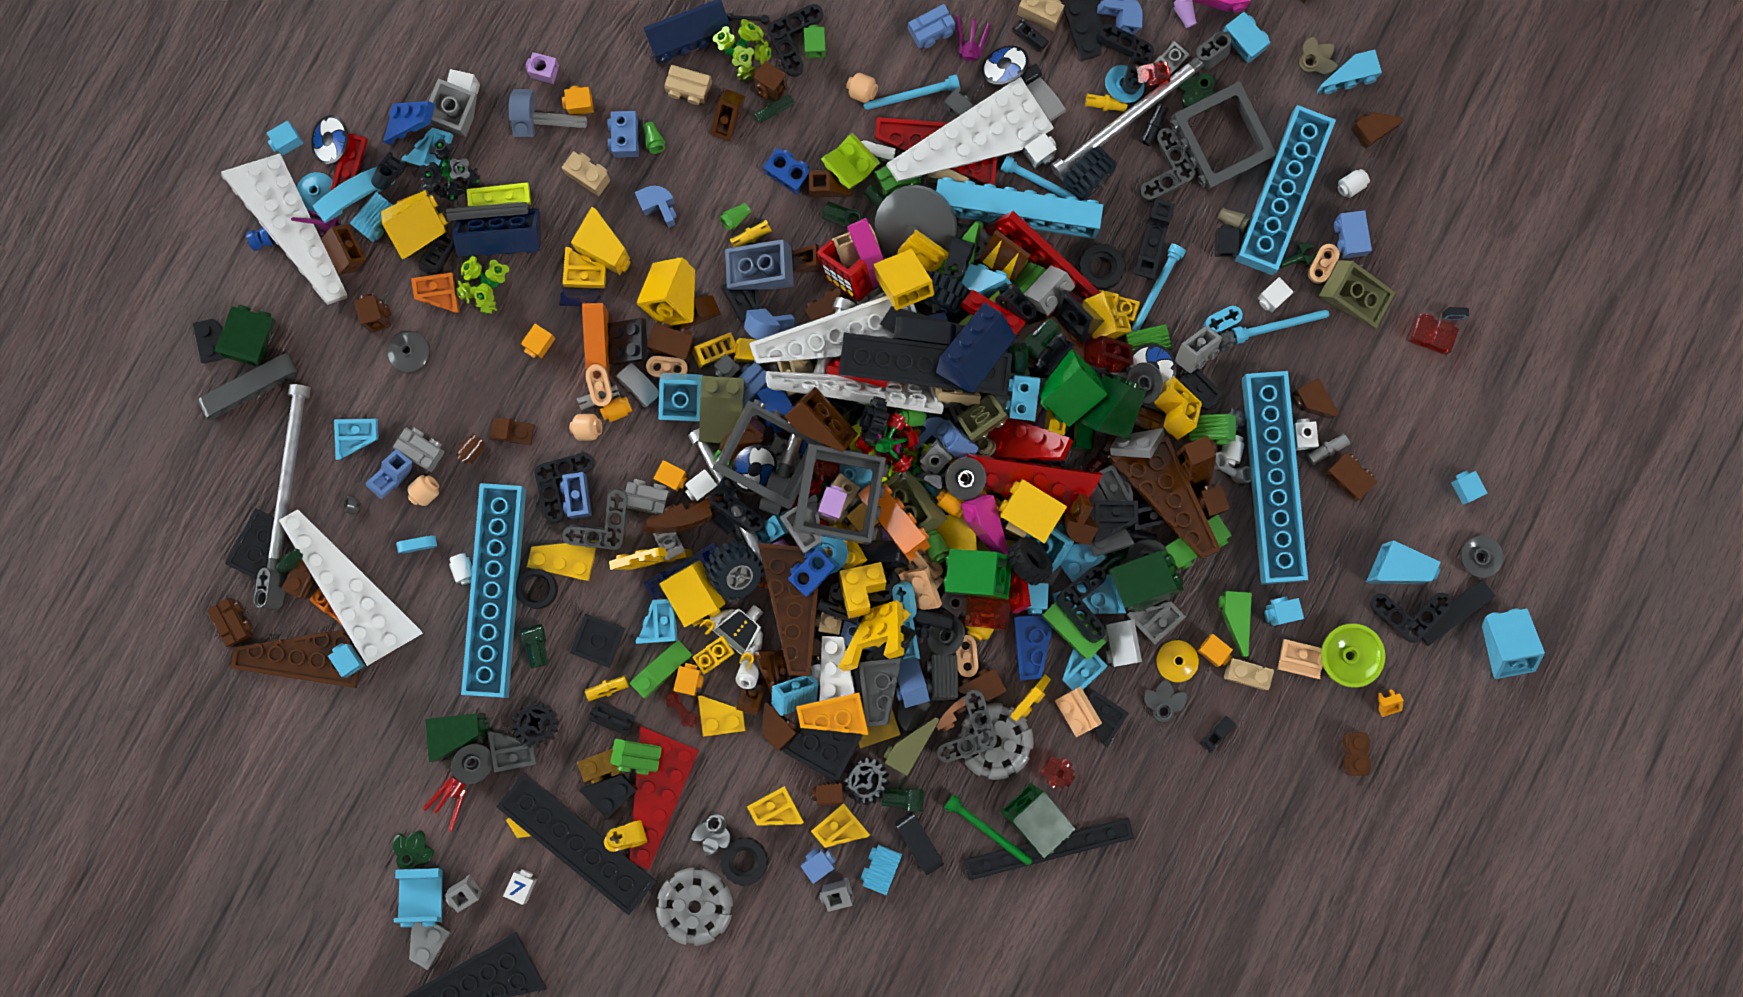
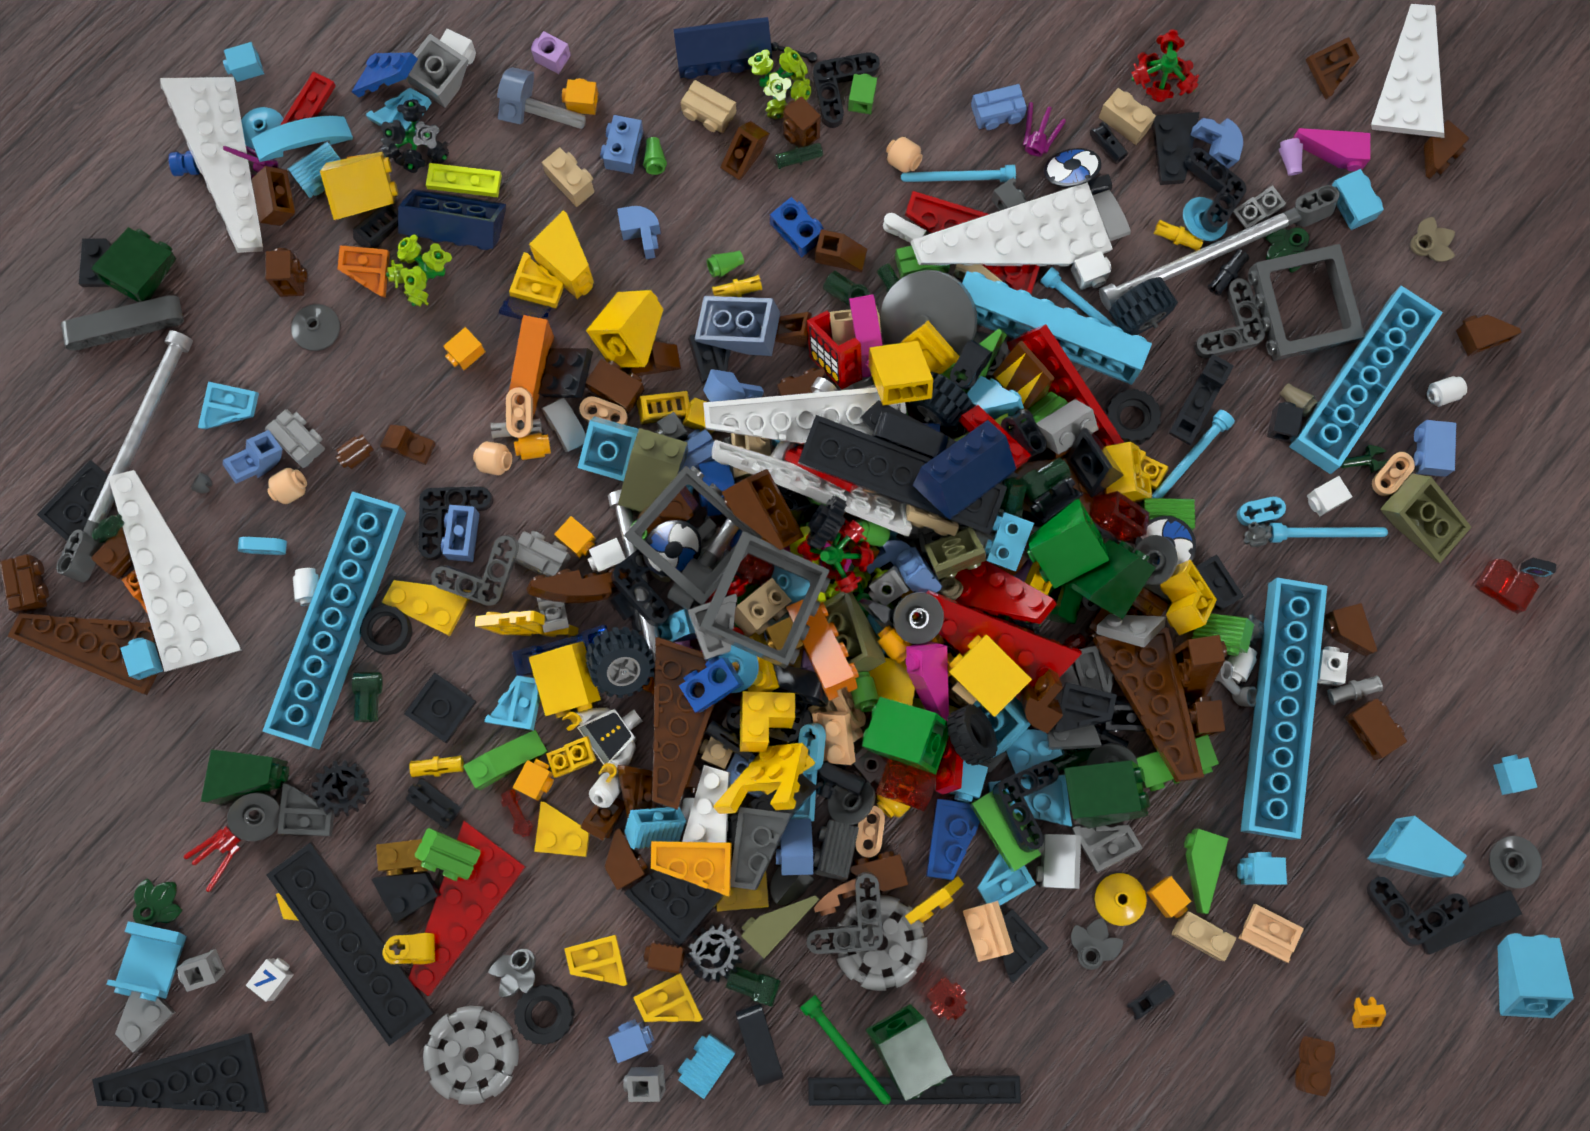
camera: 10 degrees right, 5 degrees down
shield [311,115,348,164] -> none
black piece [371,152,408,190] -> none
dark grey axle [446,202,528,221] -> none
lavender brick [817,485,847,521] -> none
lime bracket [821,133,880,189] -> none
clear red brick [1137,61,1170,86] -> none
light grey brick [1175,326,1222,373] -> none
medium azure slope [1317,50,1382,94] -> none
lime dish [1321,624,1385,687] -> none

